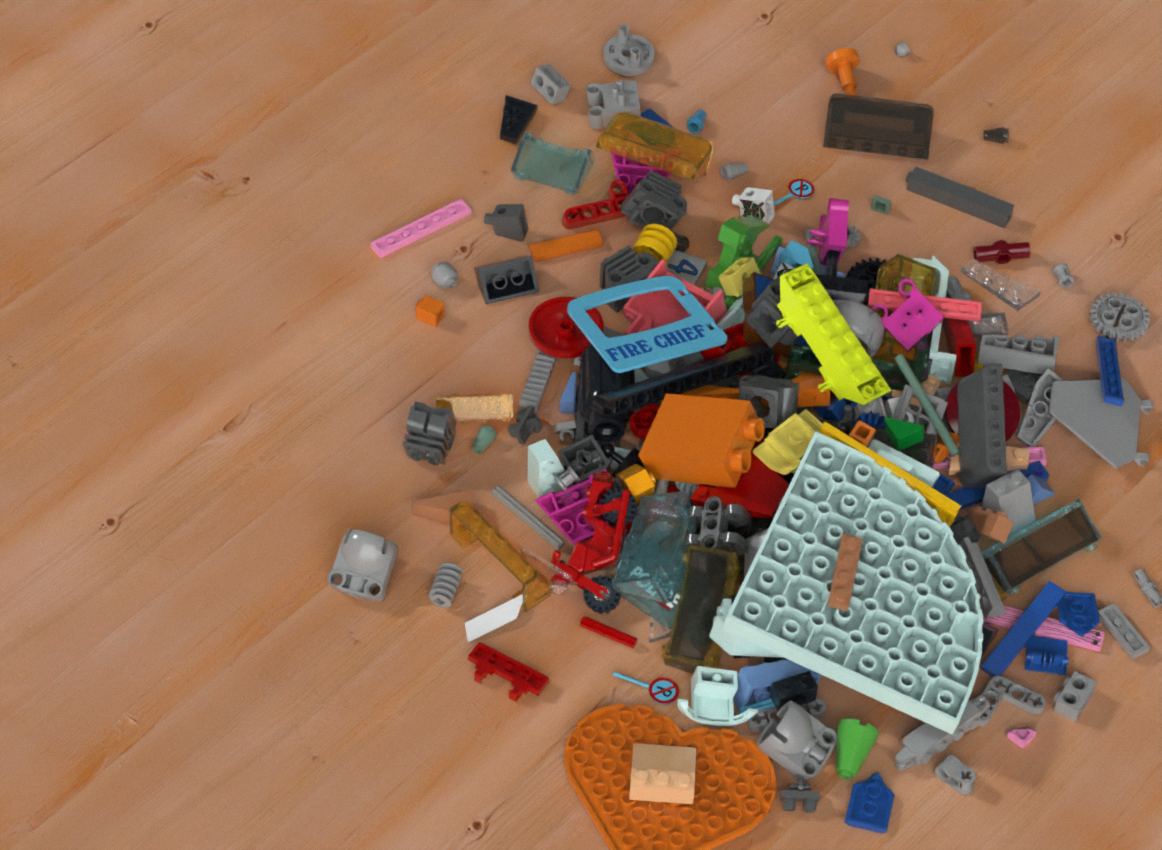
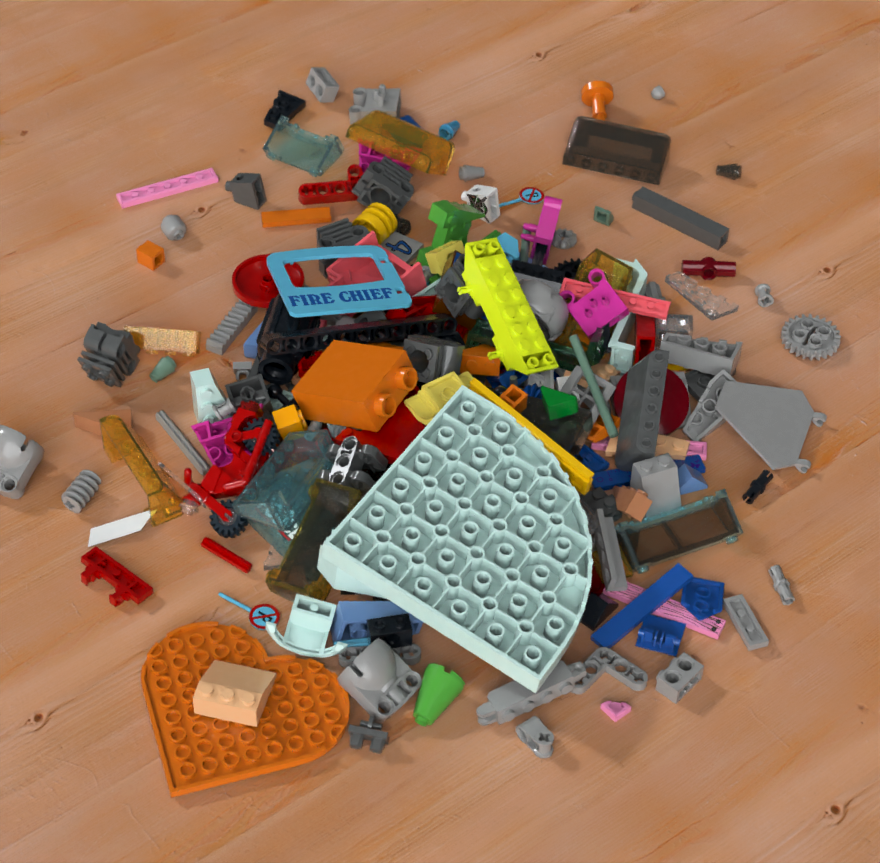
camera: 10 degrees right, 5 degrees down
black slope [474,255,539,304] -> none
dark grey hips [508,406,542,444] -> none
light grey piece [603,24,655,76] -> none
nougat plate [827,533,863,611] -> none
blue tile [845,773,894,833] -> none
light aqua bracket [868,439,940,487] -> none
blue tile [1095,336,1124,407] -> none
none -> black pin [742,470,773,504]

